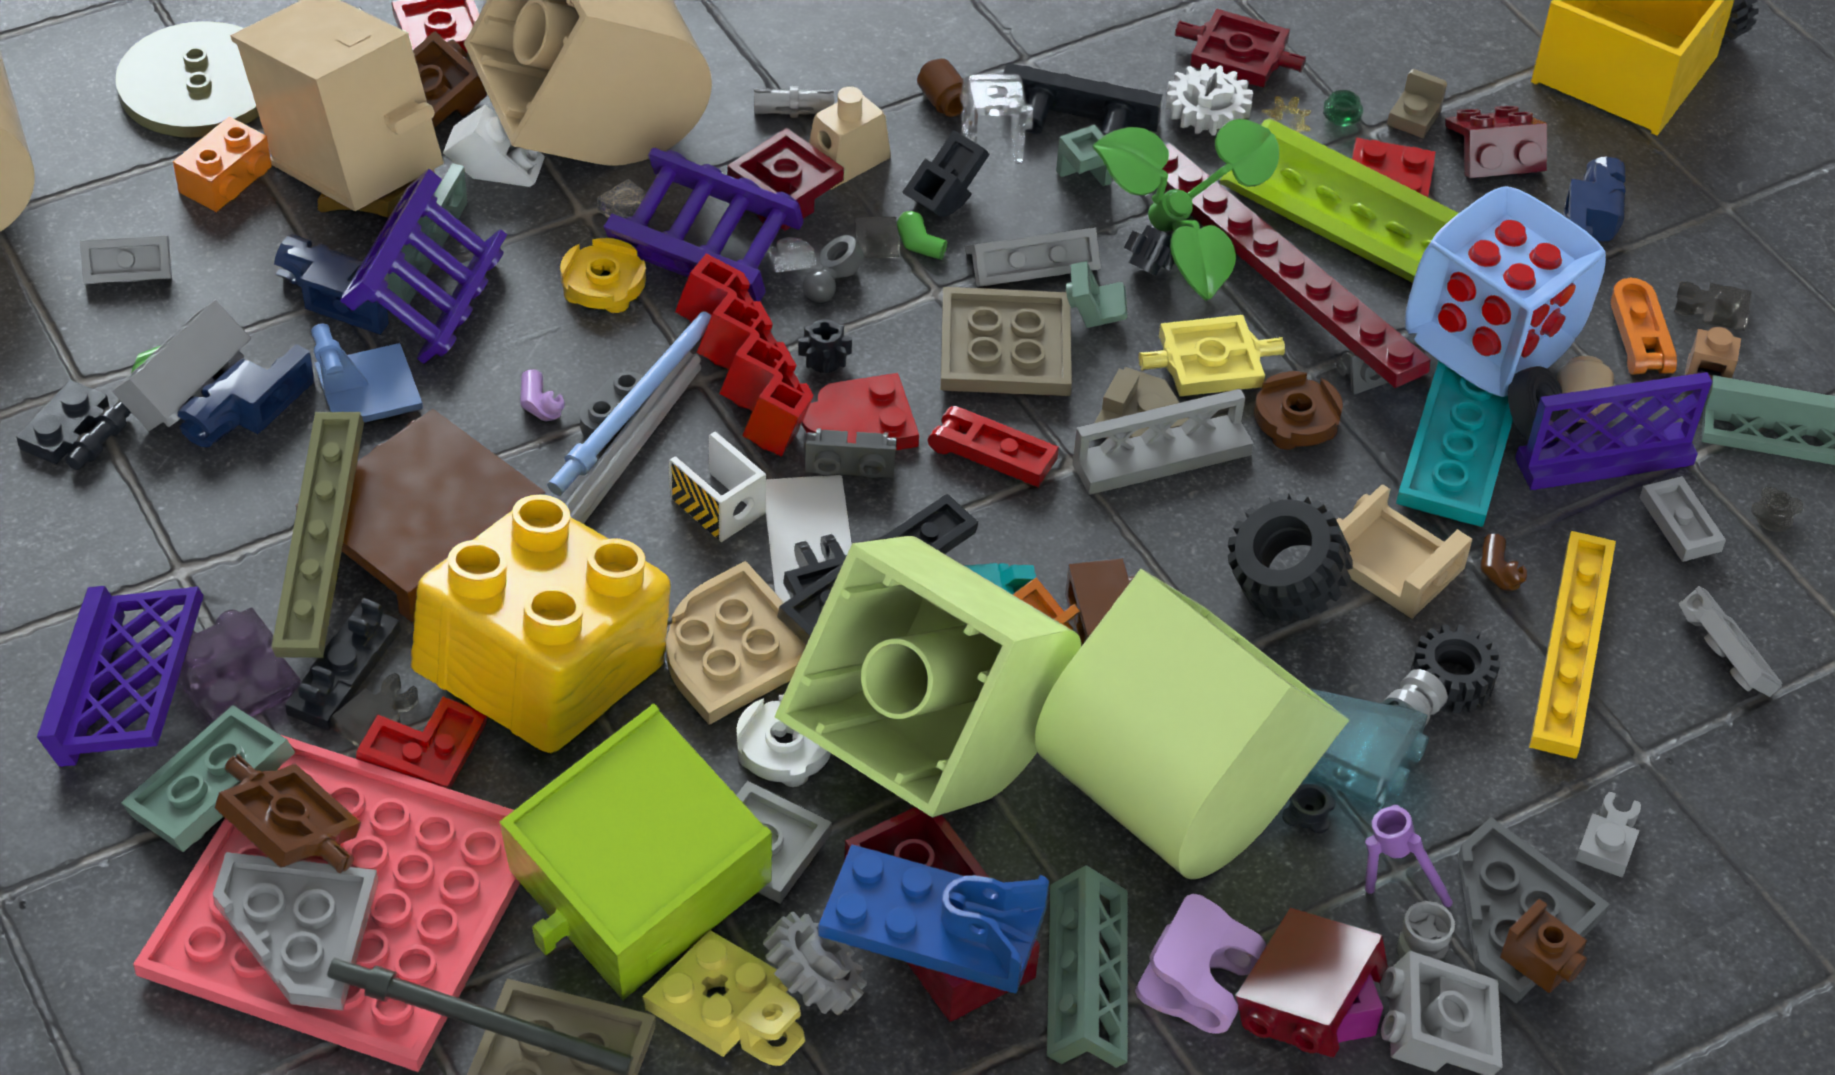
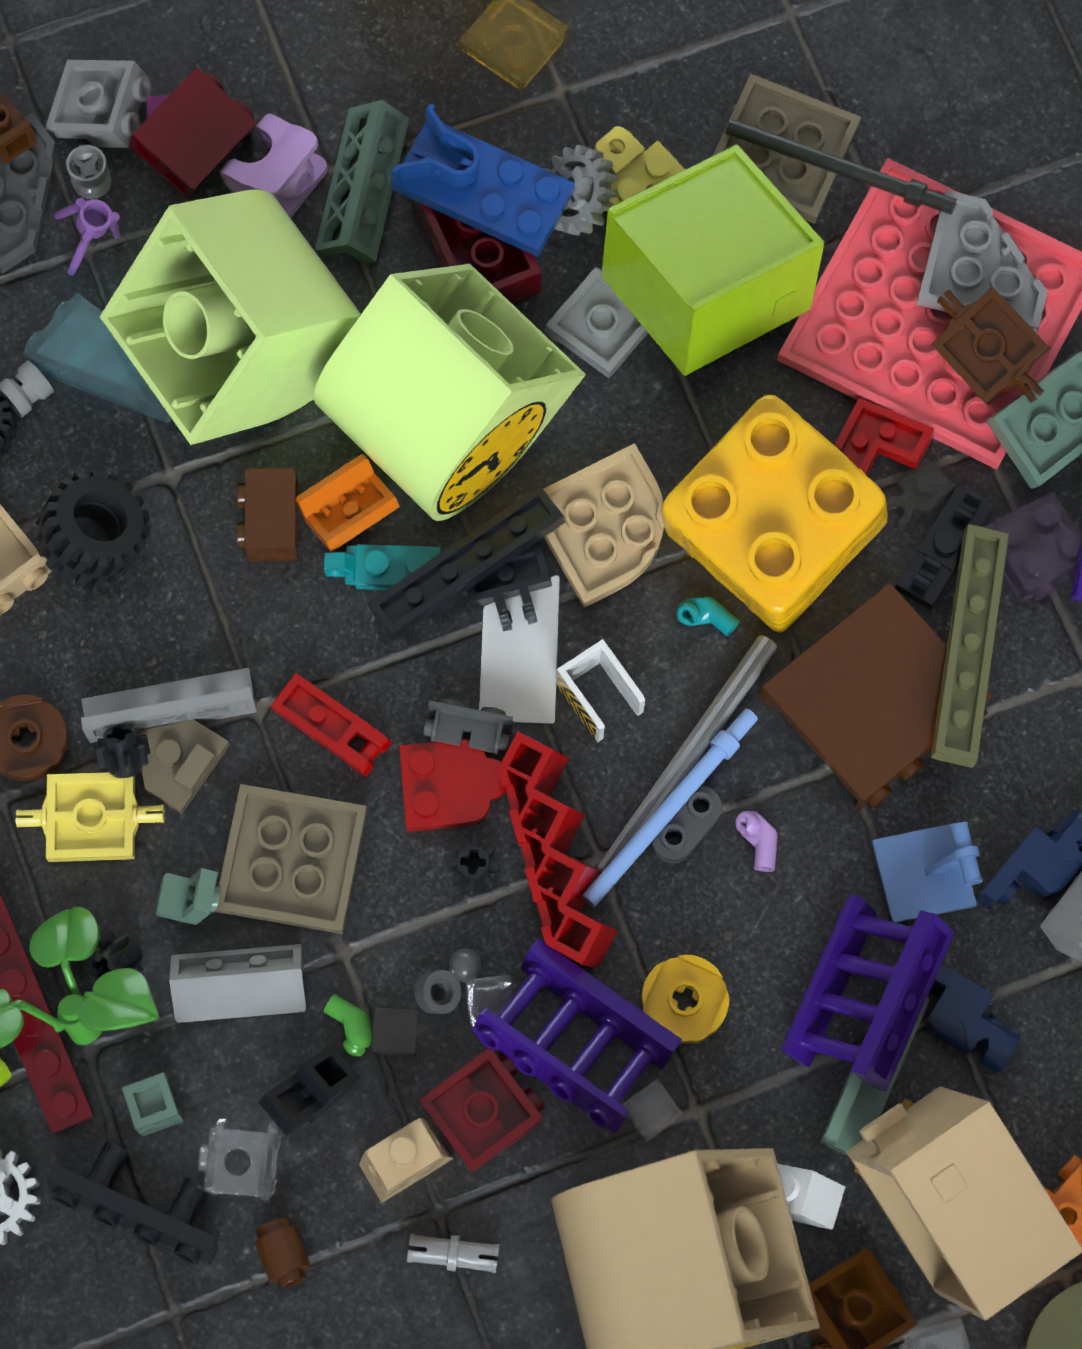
camera: 170 degrees left, 25 degrees up
white plate [737,695,831,787] -> none
none -> black gear [95,725,151,778]

